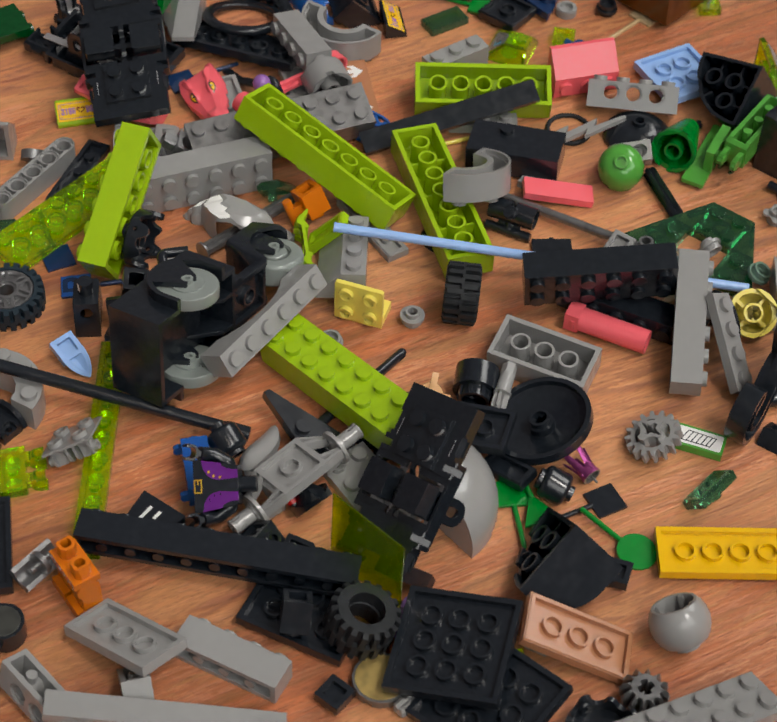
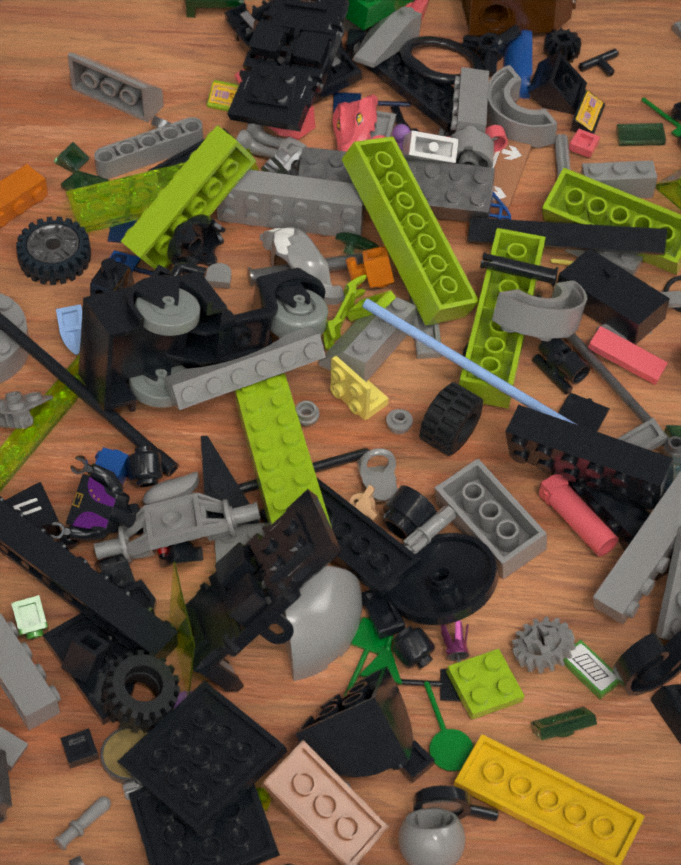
camera: 30 degrees right, 5 degrees up
none -> bracket [11,596,48,640]
none -> light grey piece [357,448,398,502]
none -> white slope [402,131,459,163]
none -> black piece [413,785,499,821]
none -> lime plate [446,649,525,720]
none -> black pin [480,252,559,287]
none -> light grey axle [555,134,571,177]
none -> coral plate [569,129,600,158]

